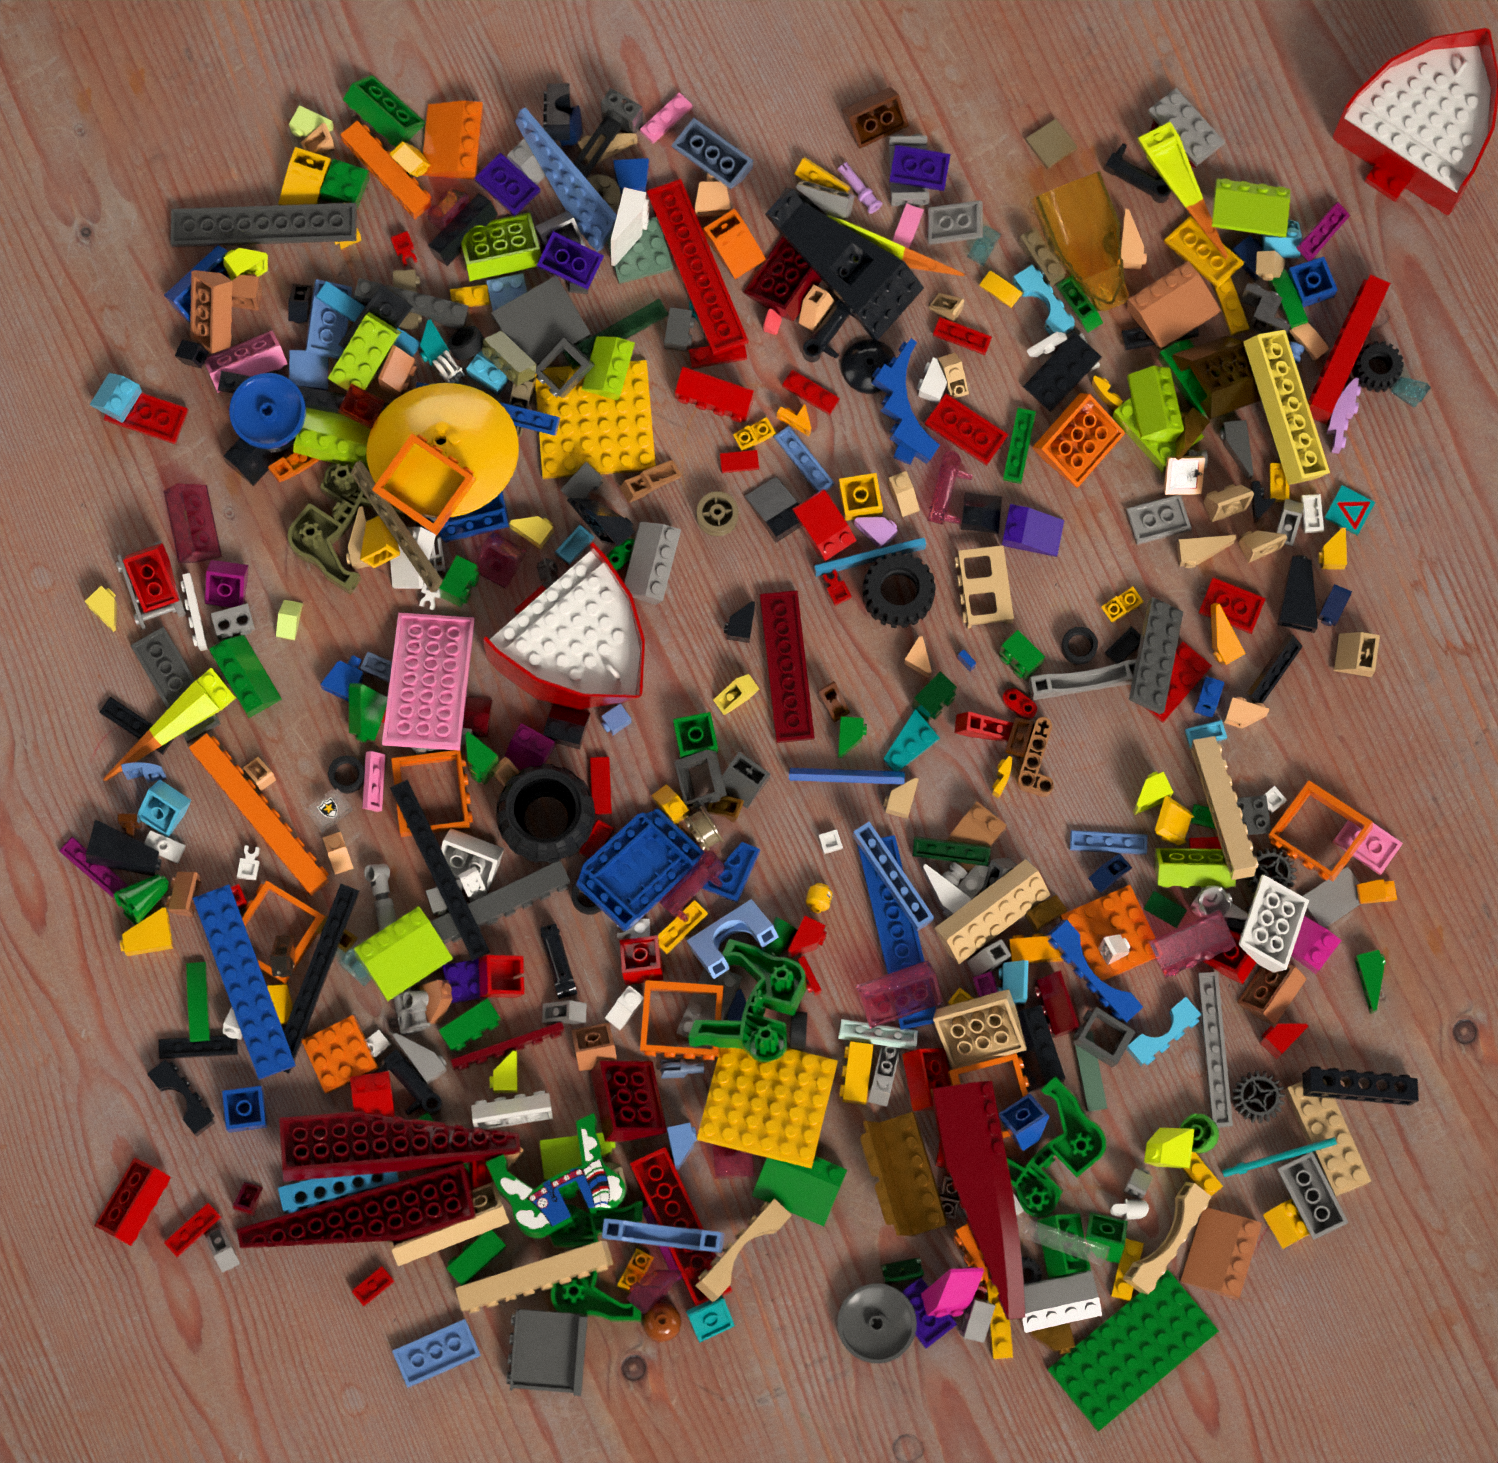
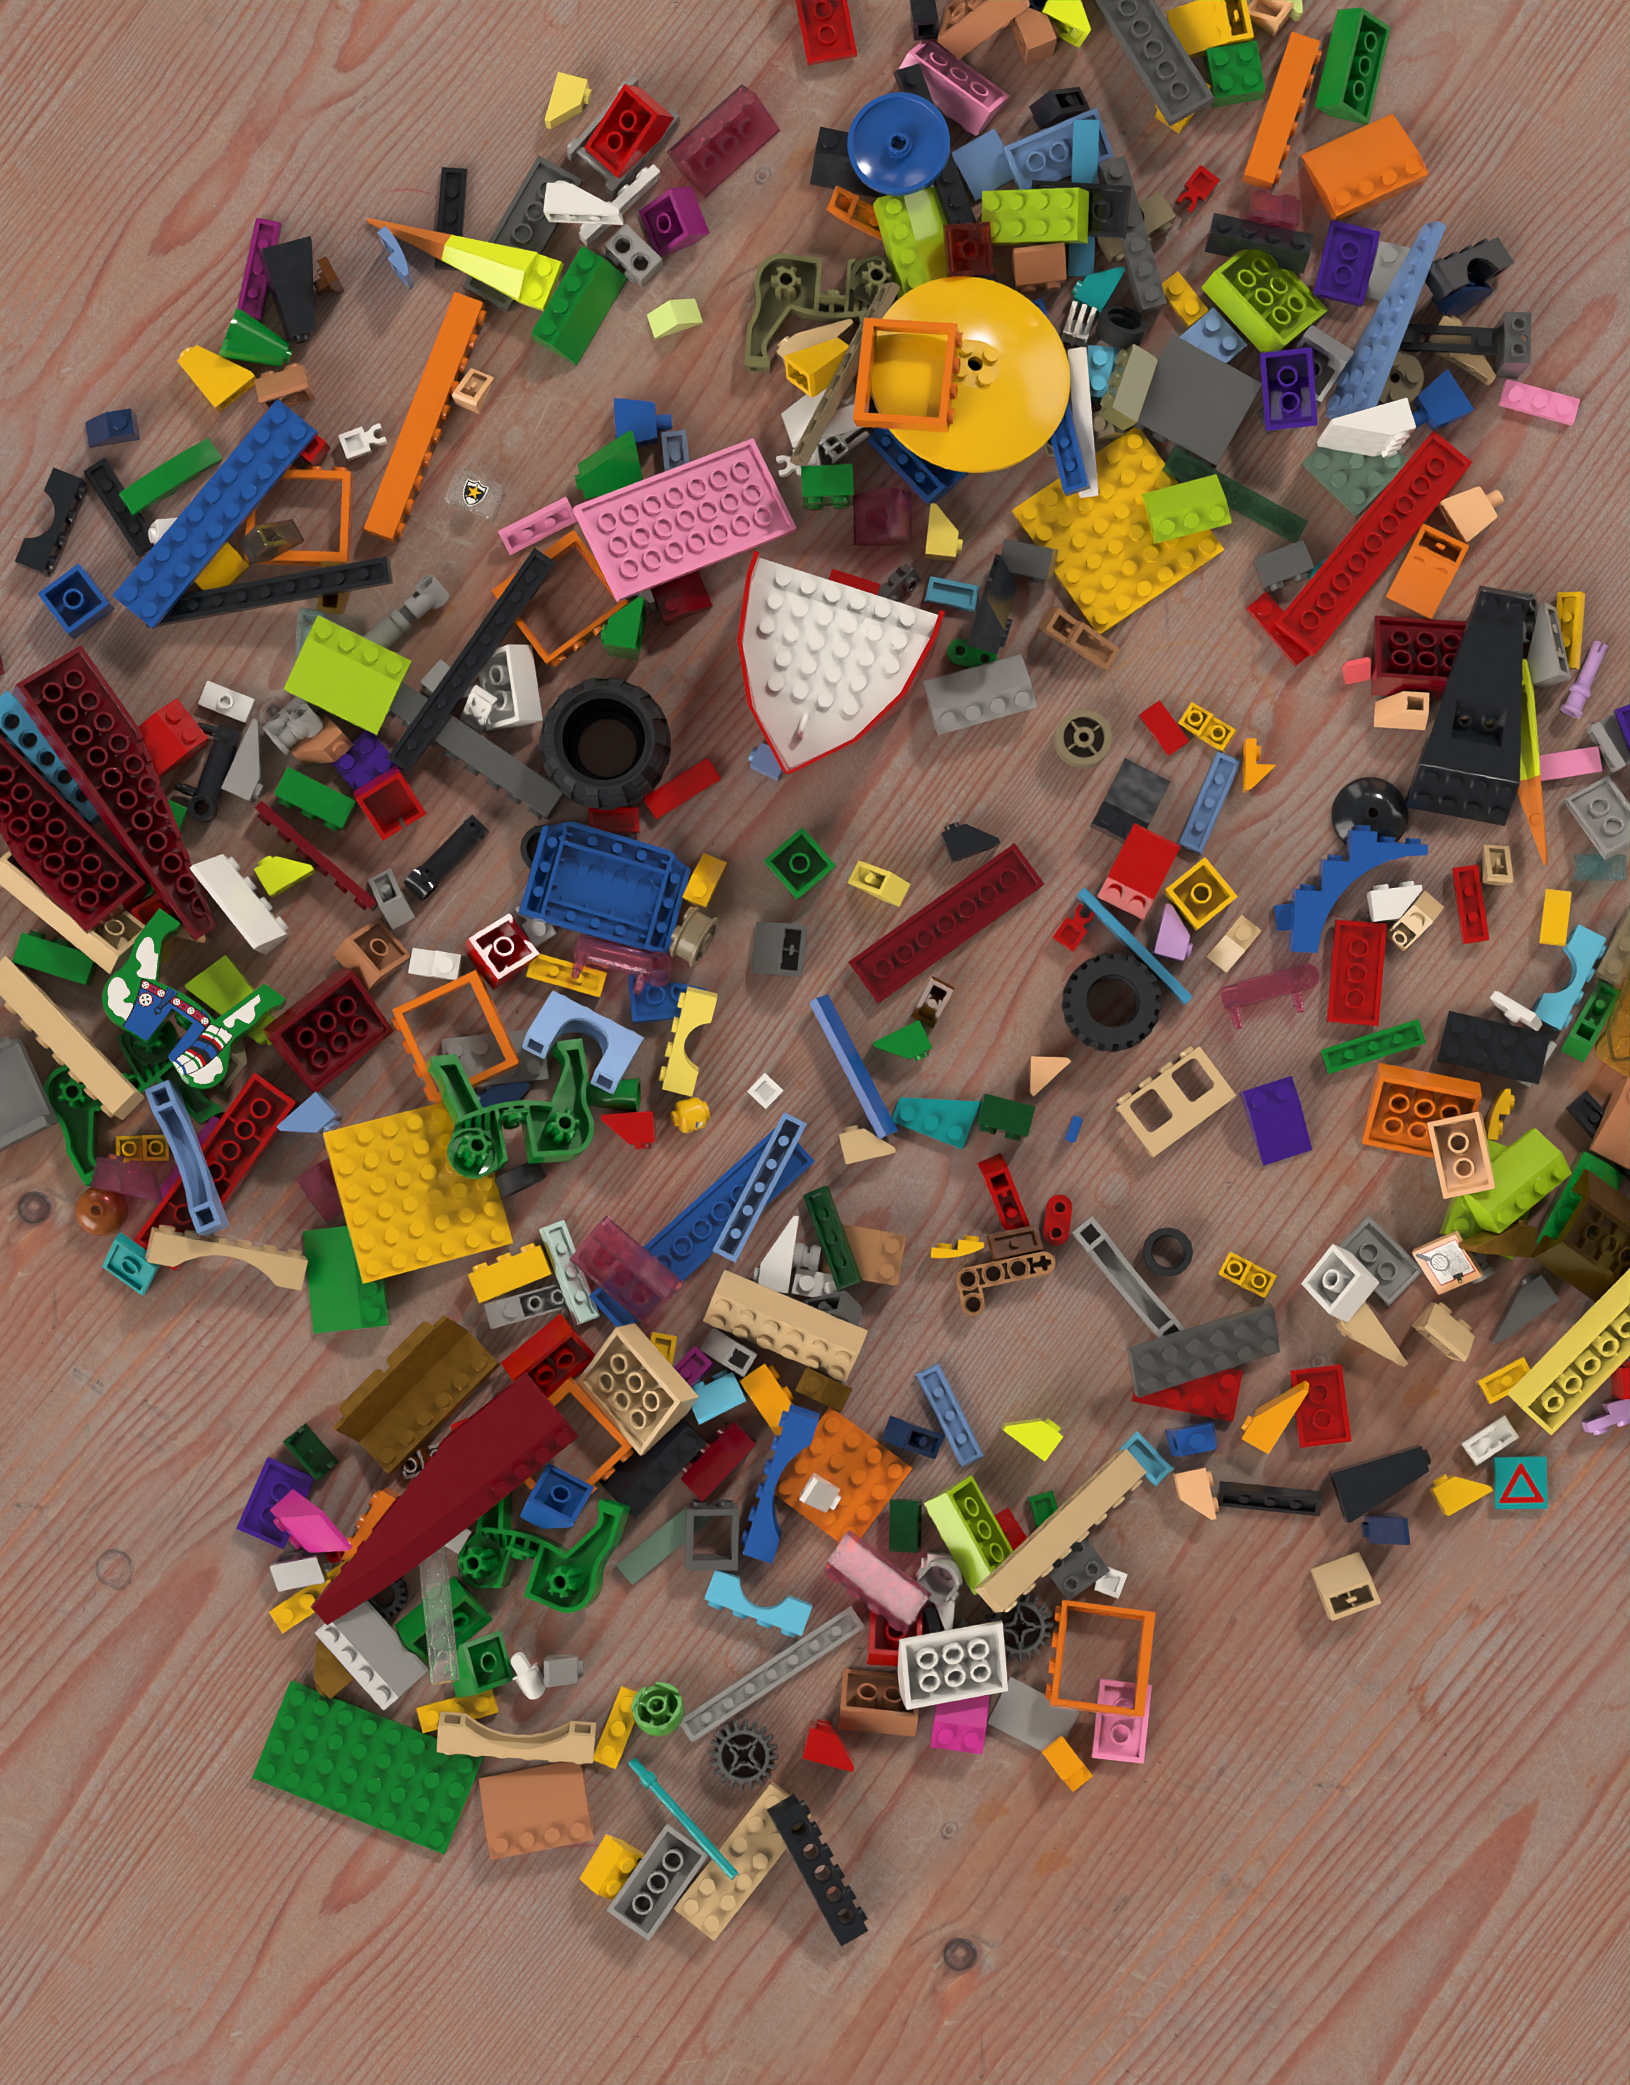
camera: 65 degrees right, 10 degrees up
medium azure slope [138,780,191,838] -> none
white plate [144,830,186,864] -> none
orange plate [302,1015,378,1094] -> none
light nougat slope [323,831,353,875] -> none
black tyre [328,755,365,794] -> none
yellow slope [390,141,431,177] -> none
light nougat slope [492,757,520,787] -> none
magenta slope [504,723,555,771] -> none
dark grey window [536,338,595,398] -> none
black slope [543,703,591,750] -> none
sand blue arm [660,1058,704,1079] -> none
sand blue slope [671,118,753,189] -> none
dark grey window [674,750,727,809] -> none
red slope [675,366,754,422] -> none
pearl gold slope [706,796,744,822] -> none
red plate [782,370,840,416] -> none
red plate [797,956,822,997] -> none
black piece [803,299,857,362] -> none
dark grey dish [837,1283,917,1363] -> none
black slope [961,493,1002,534] -> none
green brick [999,630,1045,681] -> none
black tile [1105,626,1141,664] -> none
neon yellow slope [1144,1128,1195,1168] -> none
yellow slope [1155,796,1194,846] -> none
tan slope [1238,531,1287,563] -> none
black slope [1250,481,1276,523] -> none
light grey slope [1276,499,1304,546] -> none
green slope [1354,950,1386,1014] -> none
none -> dark blue slope [85,408,140,448]
none -> white slope [543,181,624,225]
none -> light yellow arch [659,986,717,1097]
none -> white sticker [1068,347,1098,498]
none -> white brick [1301,1244,1380,1322]
none -> light nougat slope [1427,1112,1496,1199]

